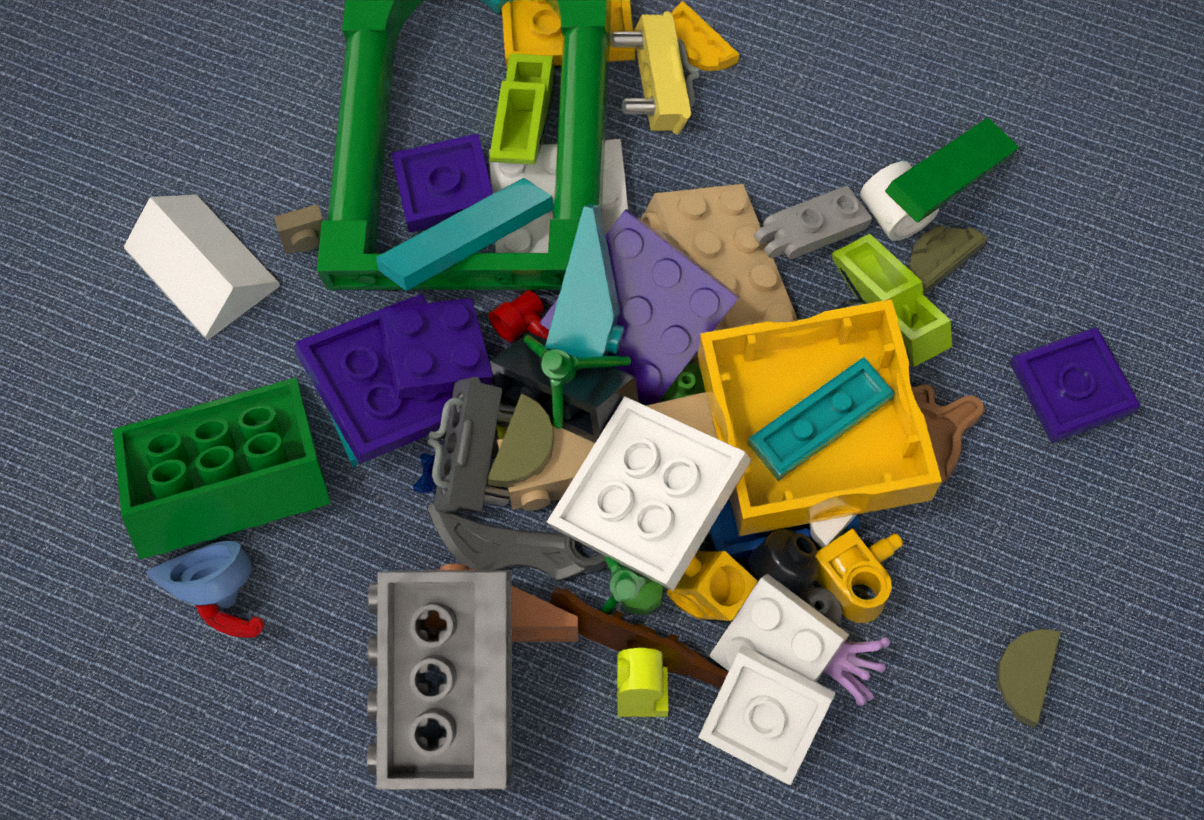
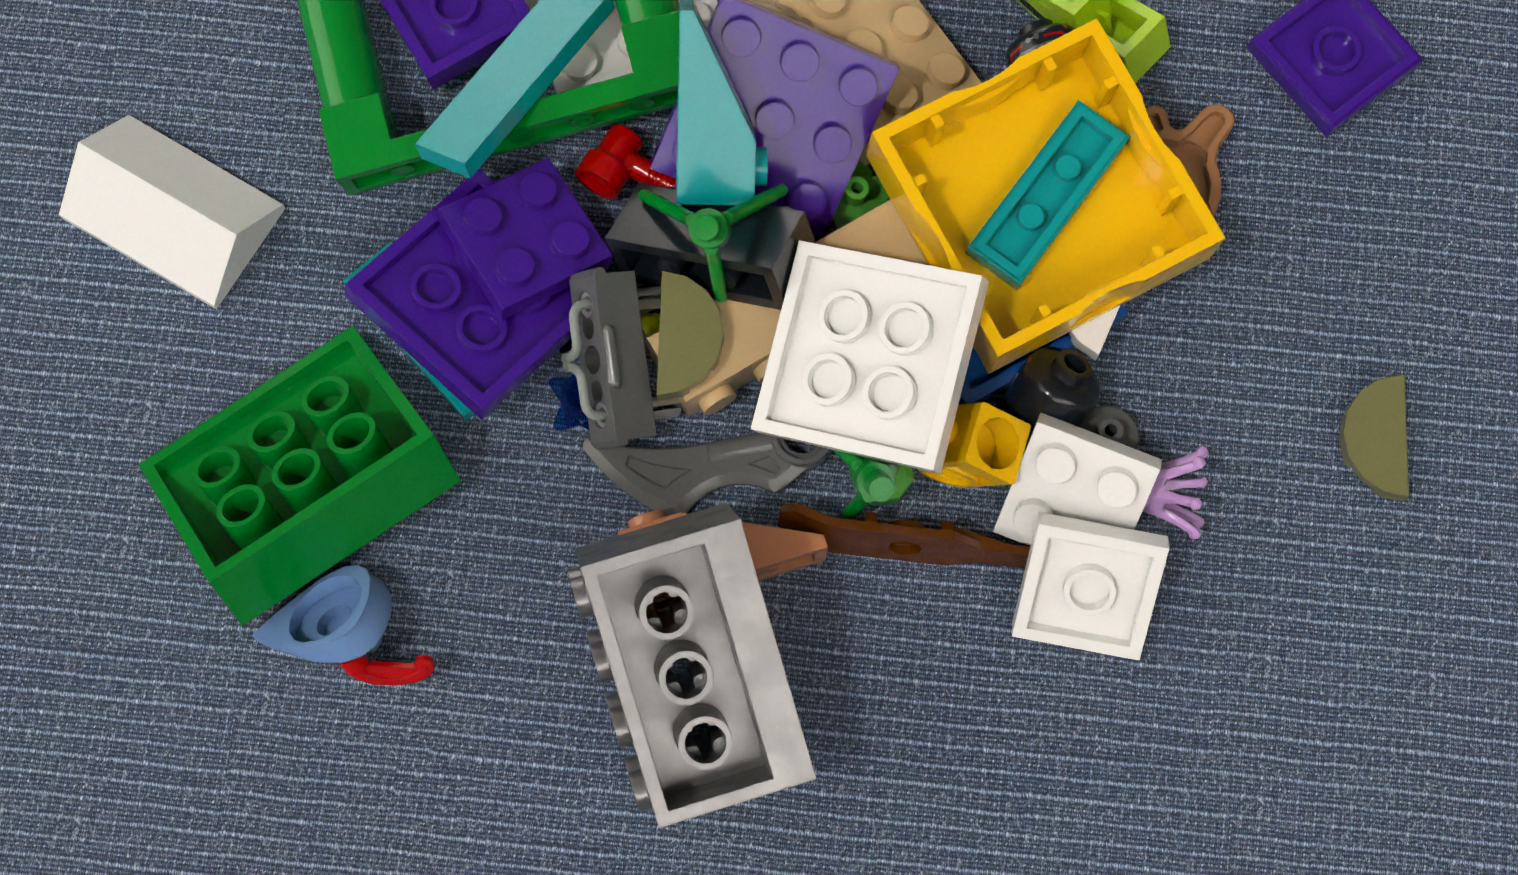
camera: 20 degrees left, 10 degrees up
dark tan plate [274,204,323,255] -> none
neon yellow leg [617,648,668,717] -> none
yellow piece [815,529,903,623] -> none

